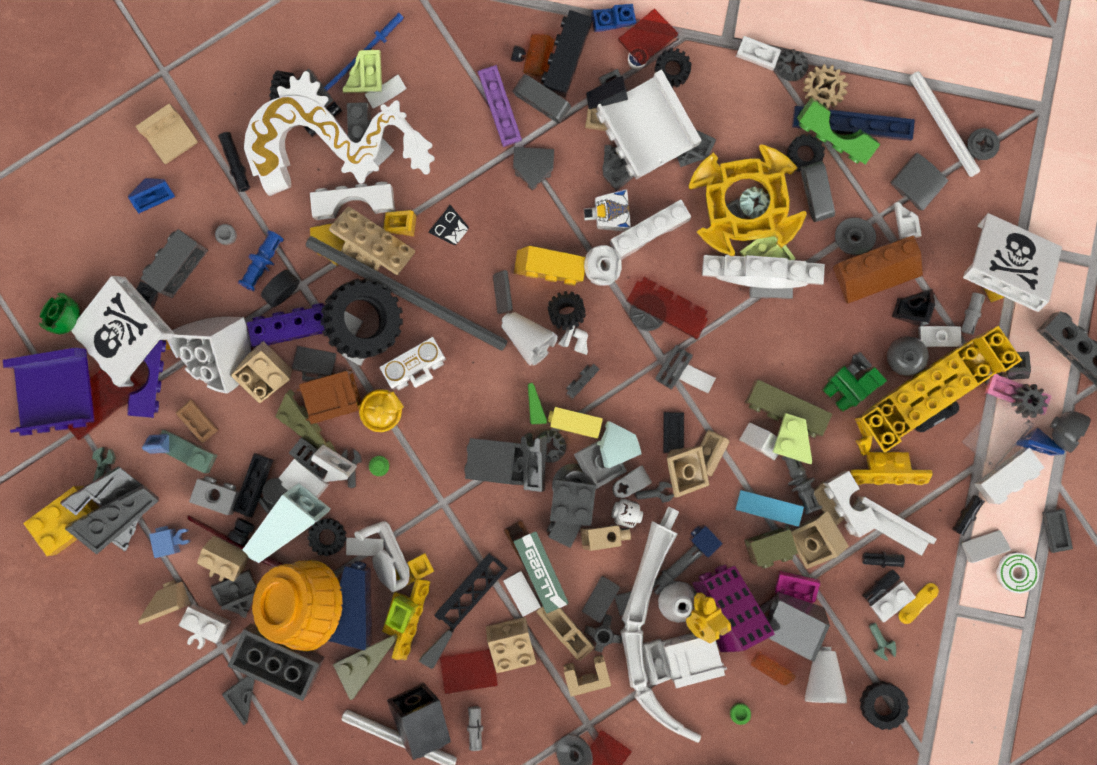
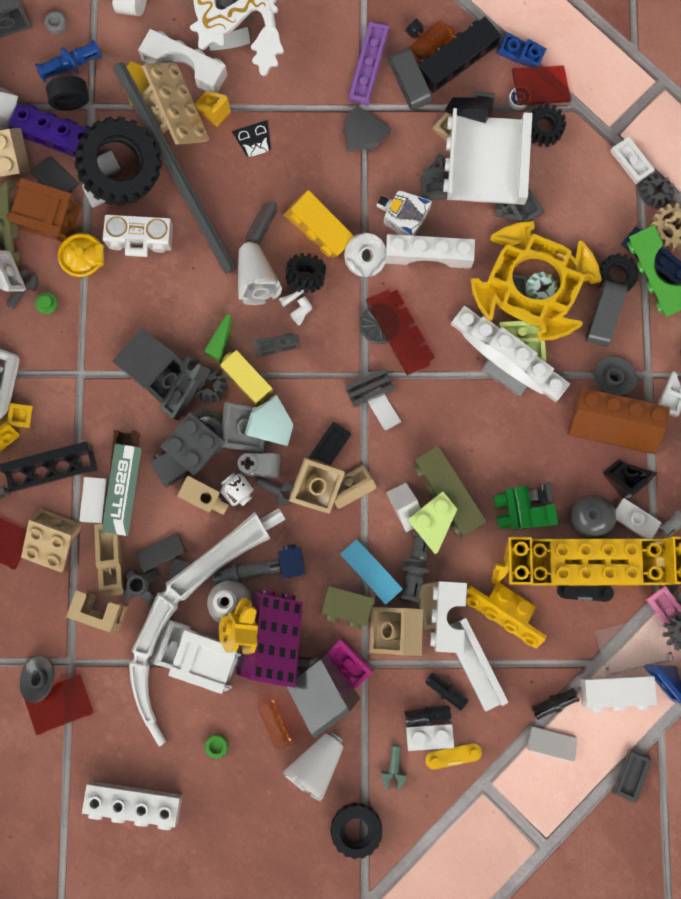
camera: 35 degrees right, 5 degrees down
white tile [996,552,1039,594] -> none

